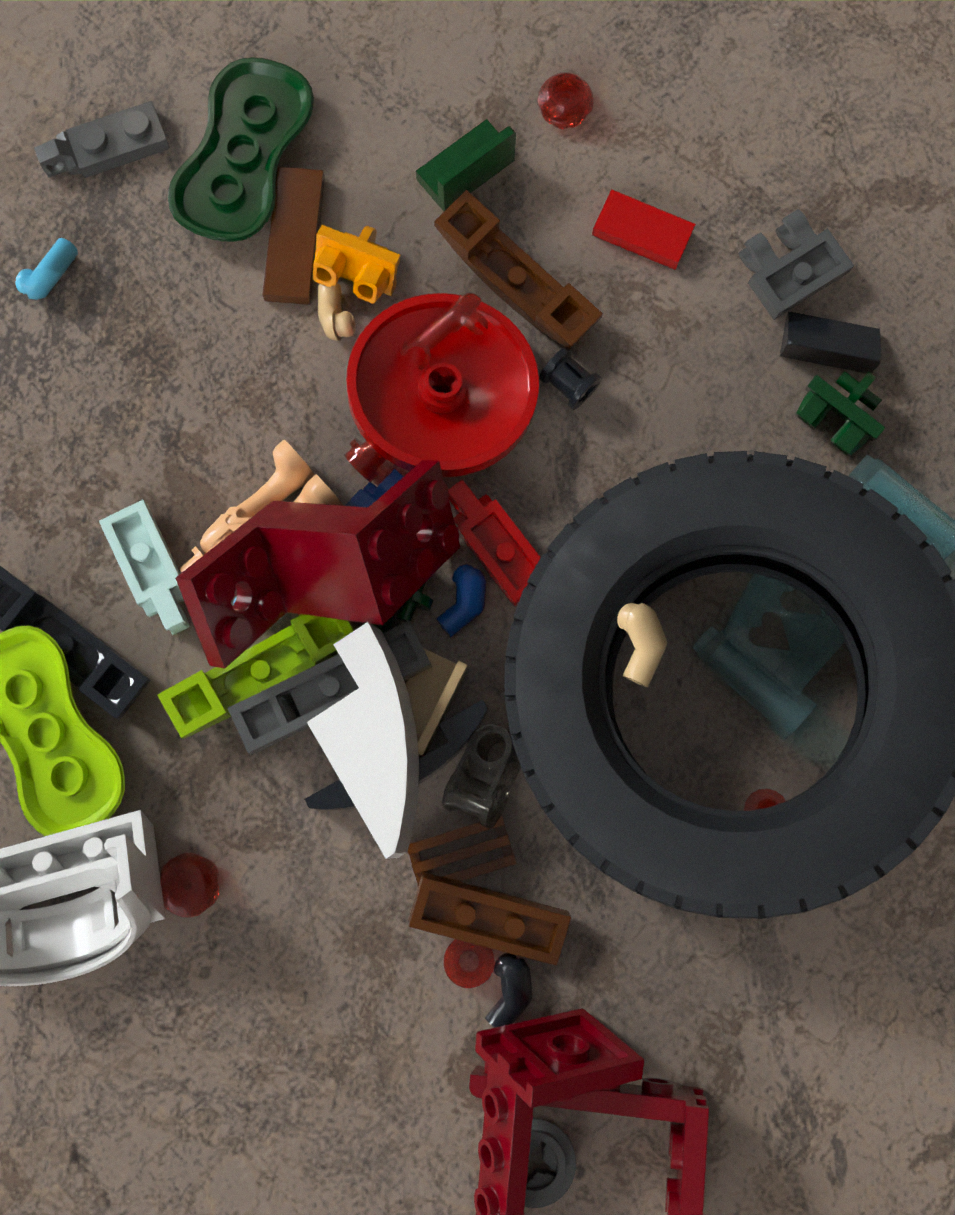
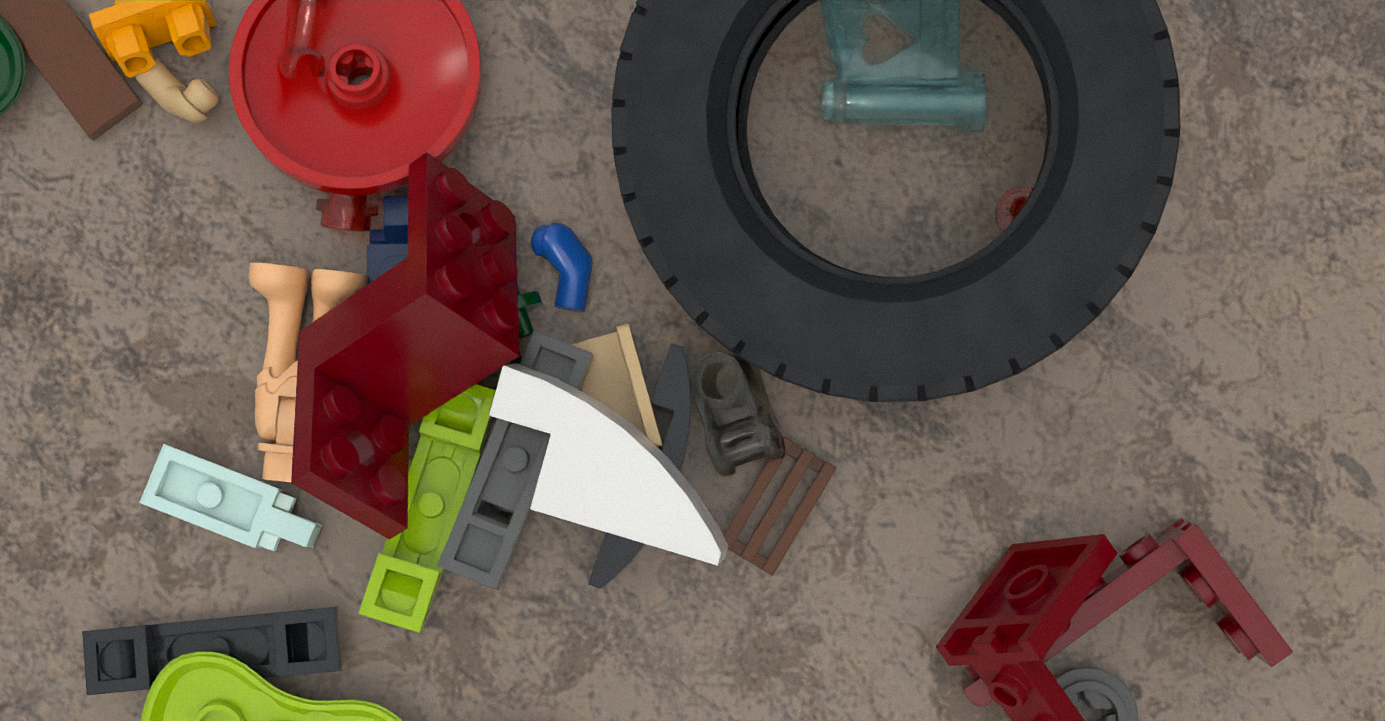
camera: 45 degrees left, 5 degrees up
reddish brown plate [408,872,571,966] -> none
clear red plate [444,939,495,988] -> none
red hinge [448,479,541,607] -> none
black arm [485,953,533,1028] -> none
tan arm [617,603,667,688] -> none

